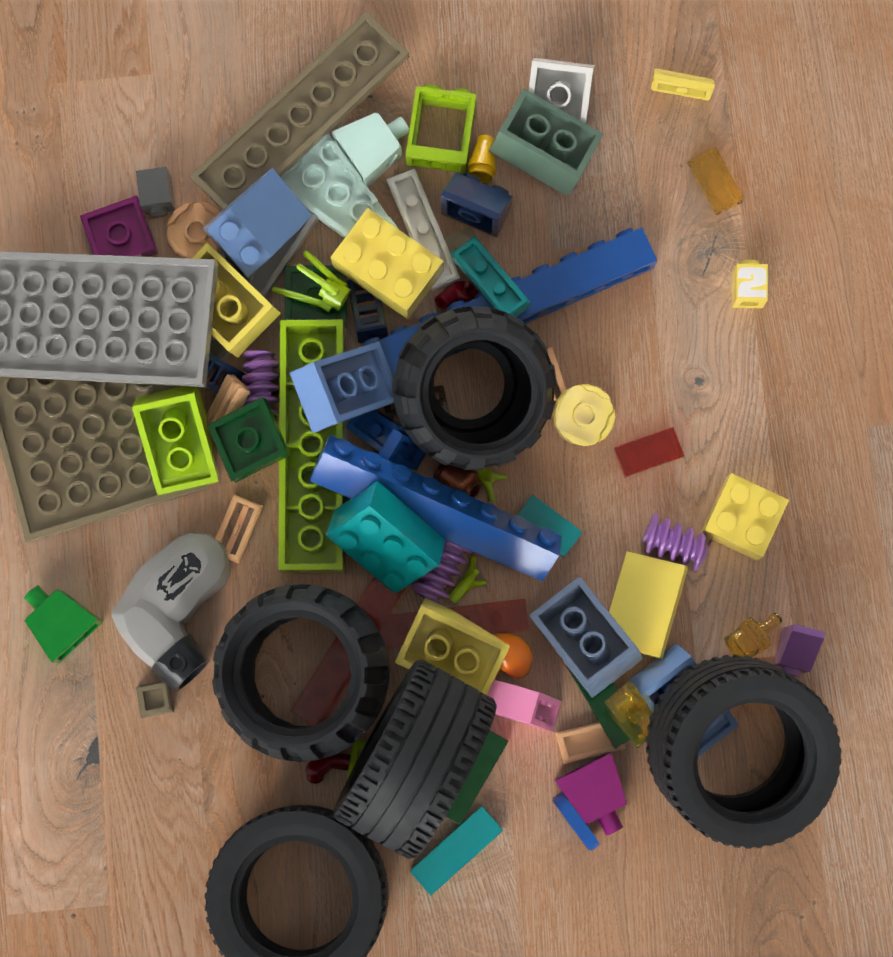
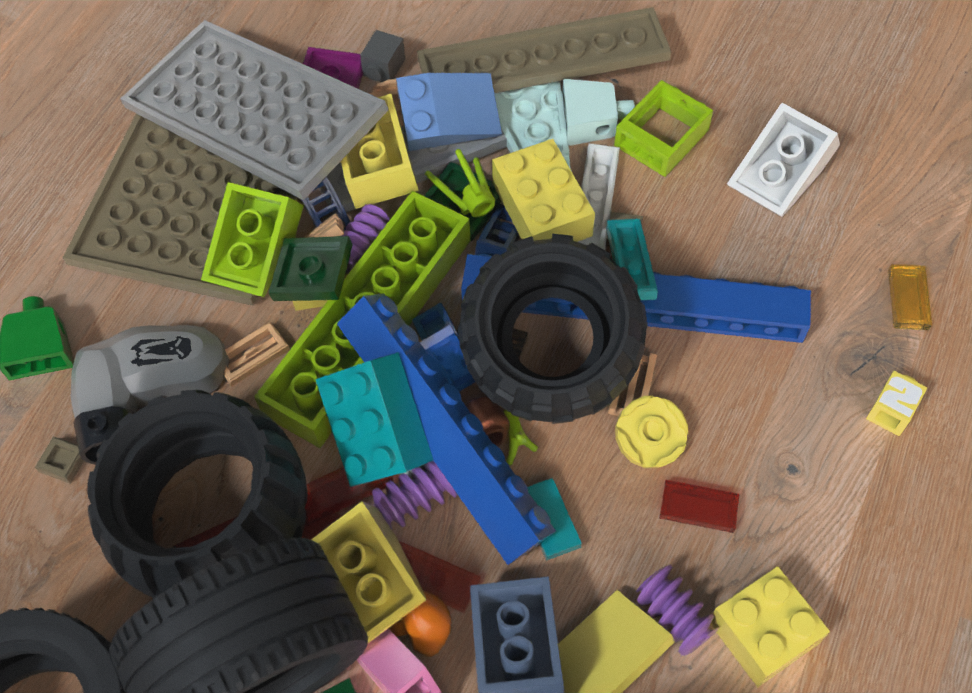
camera: 30 degrees right, 20 degrees down
medium blue slope [290,341,395,433] -> none
dark blue slope [441,173,512,237] -> none
lime bar [449,556,487,604] -> none
yellow cone [466,135,496,183] -> none
sand green slope [489,88,603,196] -> none
light yellow slope [651,69,715,101] -> none

